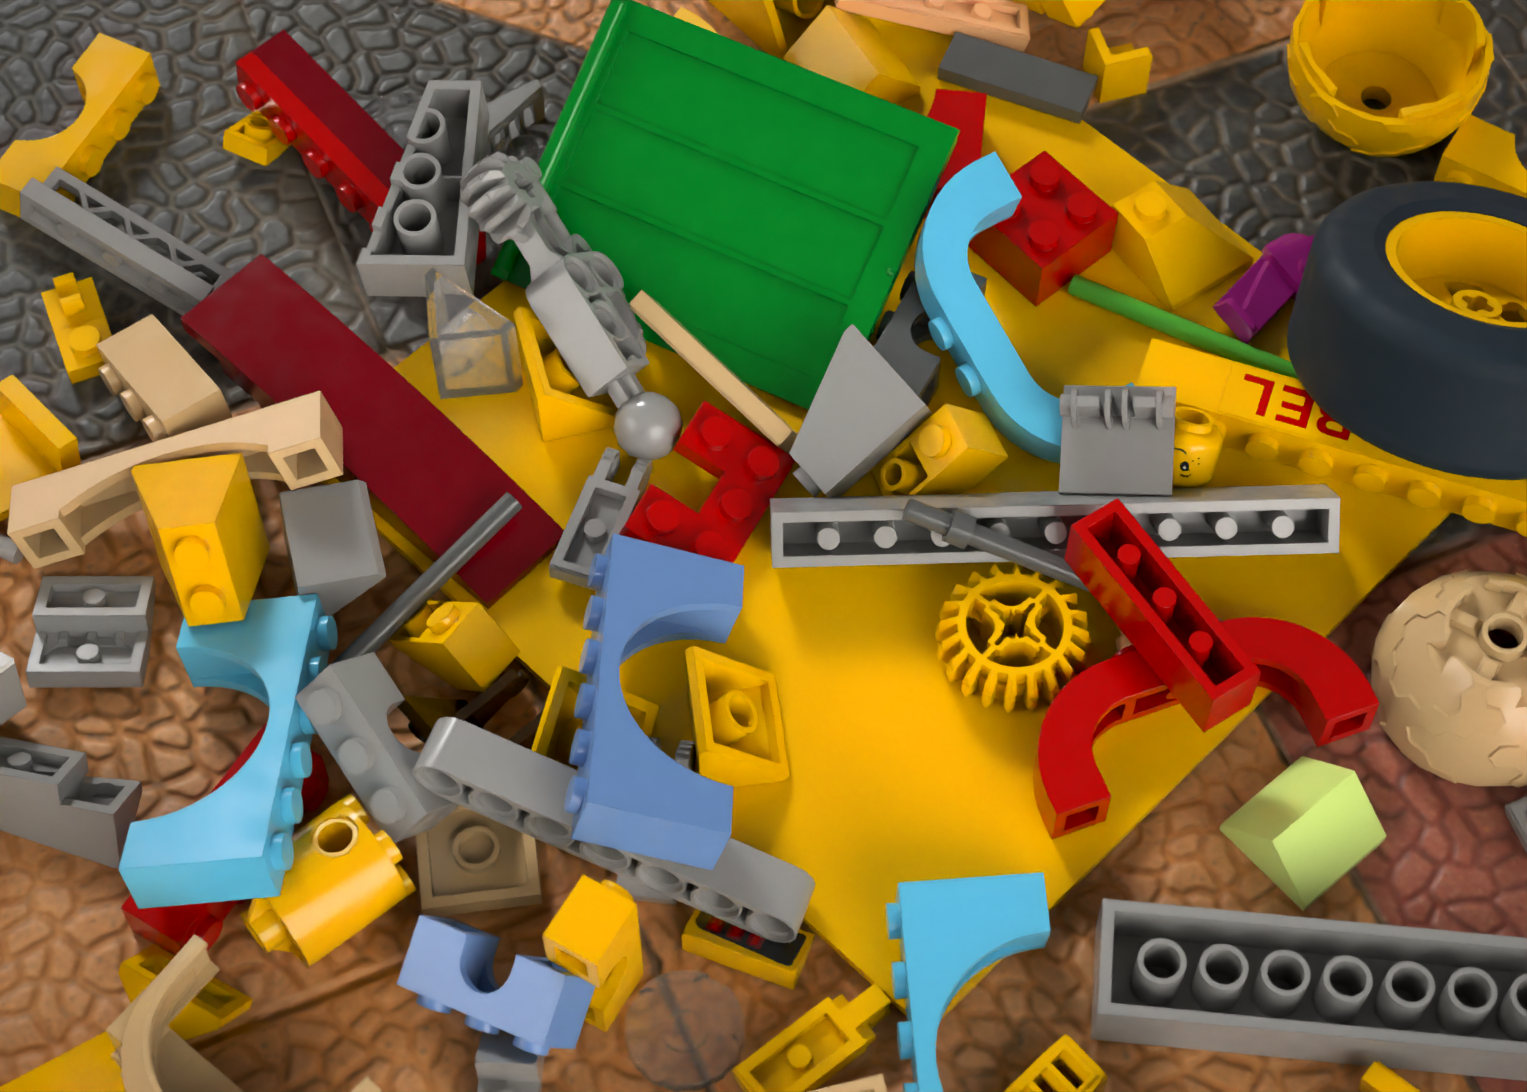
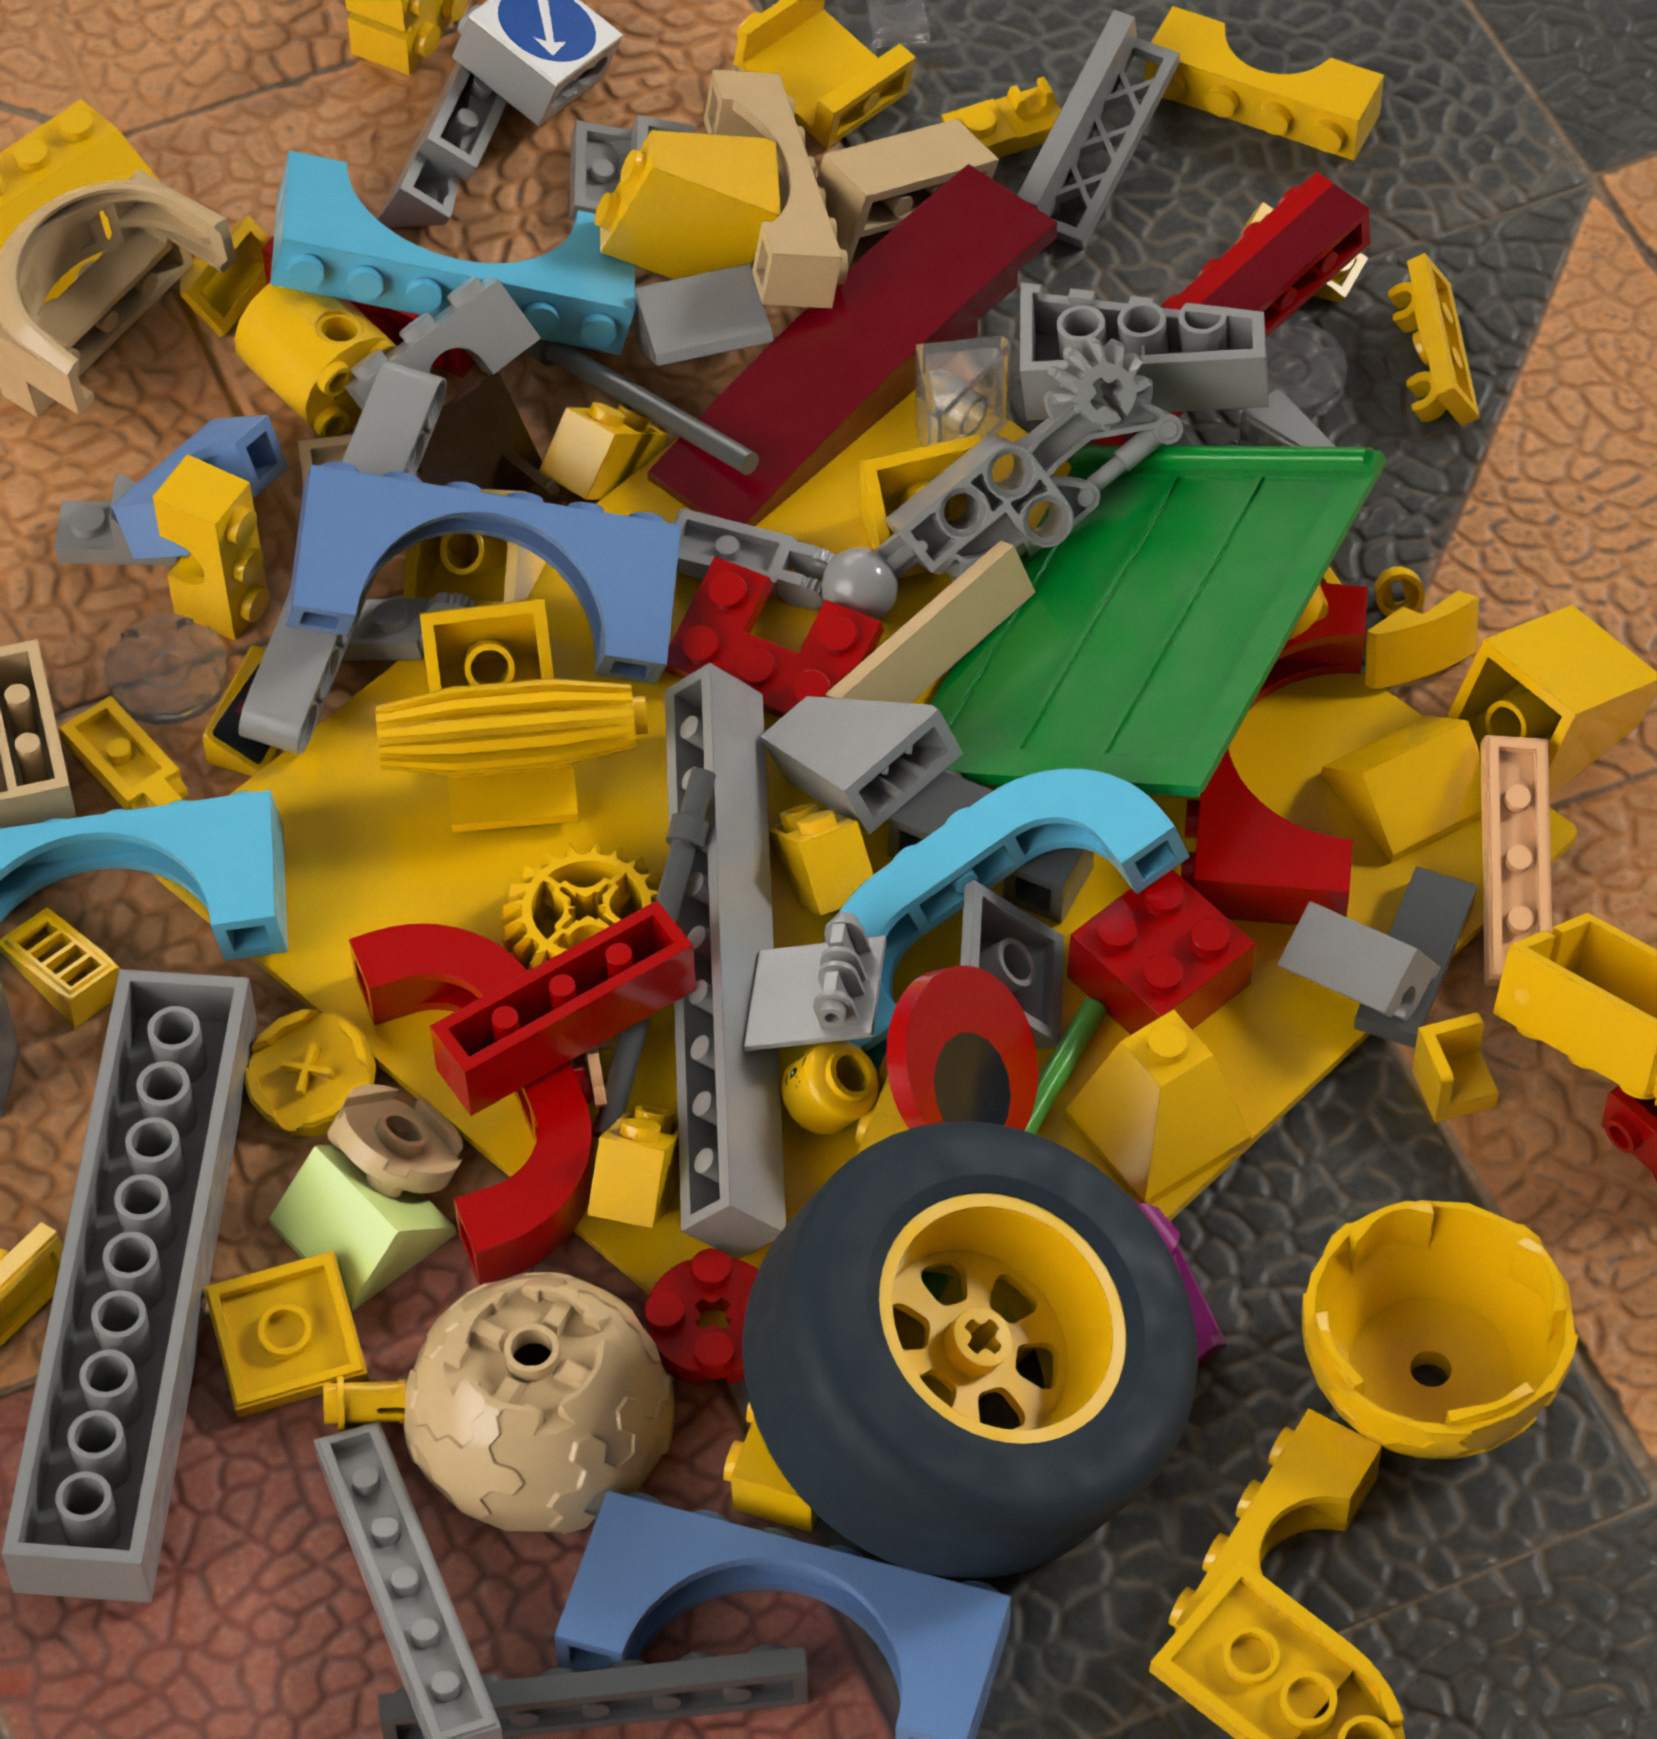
camera: 90 degrees right, 5 degrees down
none -> yellow tile [203,1250,370,1418]
none -> yellow tile [244,1009,376,1136]
none -> yellow pin [323,1376,406,1431]
none -> tan plate [327,1084,463,1198]
none -> yellow plate [376,678,648,832]
none -> yellow slope [587,1105,679,1228]
none -> red plate [645,1248,759,1385]
none -> red piece [886,965,1038,1130]
none -> light grey slope [960,880,1064,1049]
none -> light grey hinge [1277,901,1441,1021]
none -> yellow plate [1387,253,1480,427]

